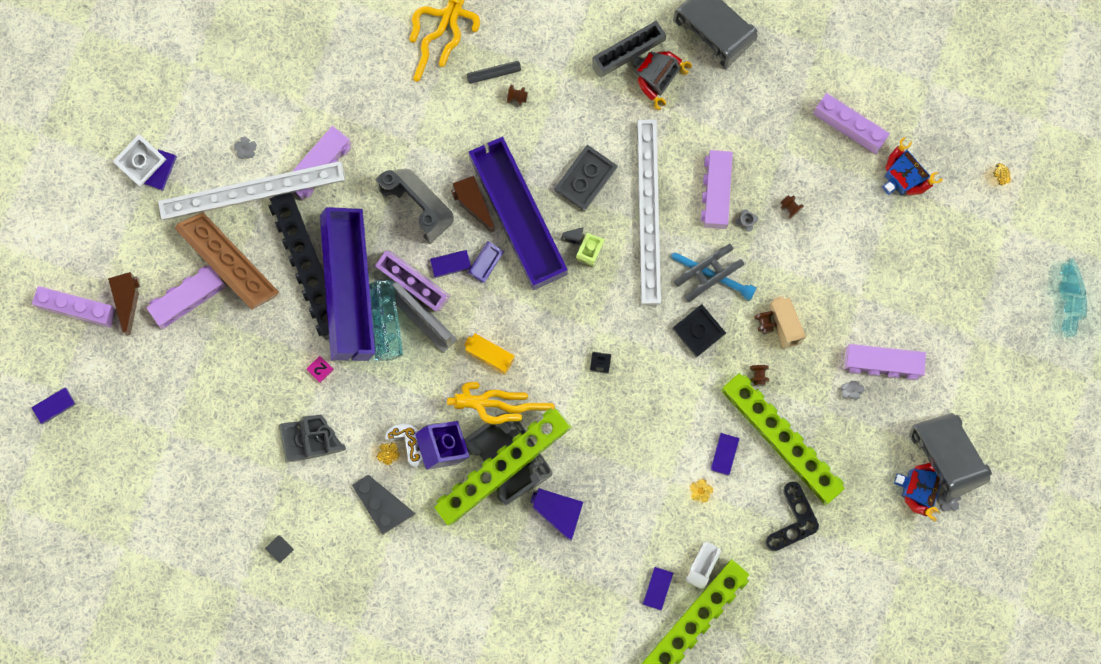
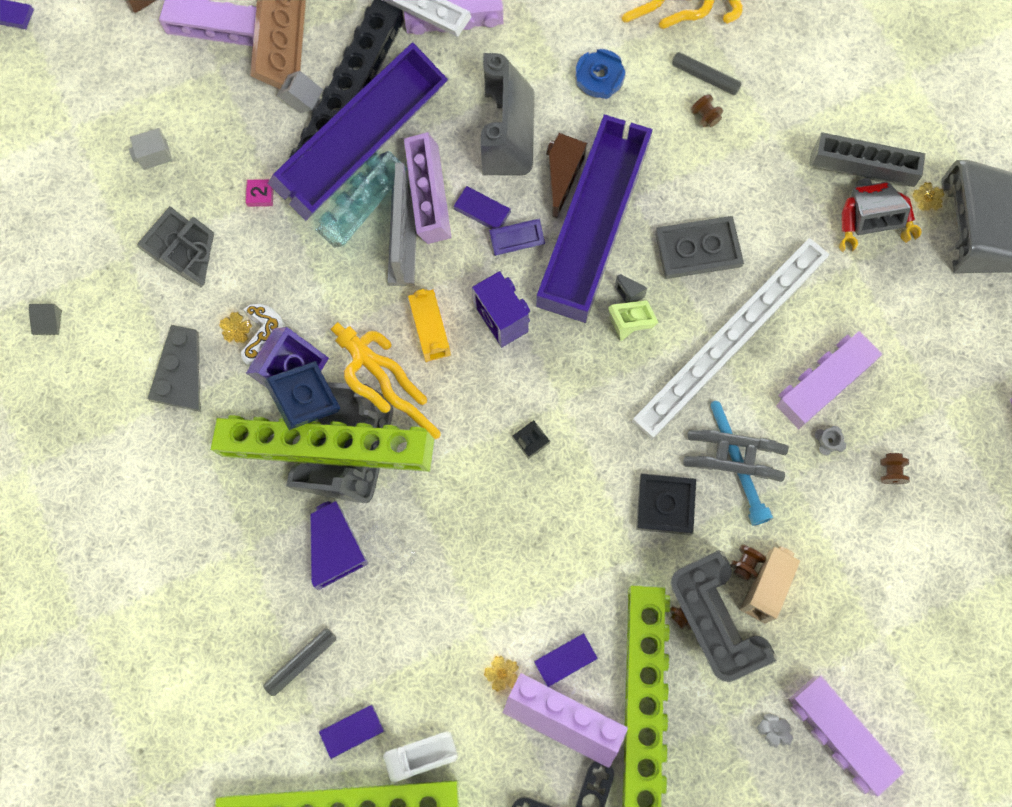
camera: 50 degrees right, 5 degrees down
none -> light grey brick [129,128,173,170]
none -> dark grey axle [263,628,337,696]
none -> dark blue tile [264,361,340,430]
none -> light grey brick [277,71,323,113]
none -> dark purple brick [472,271,530,348]
none -> lavender brick [503,673,628,768]
none -> blue plate [575,49,625,99]
none -> dark grey windscreen [671,550,777,682]
none -> clear yellow plant [912,182,945,211]

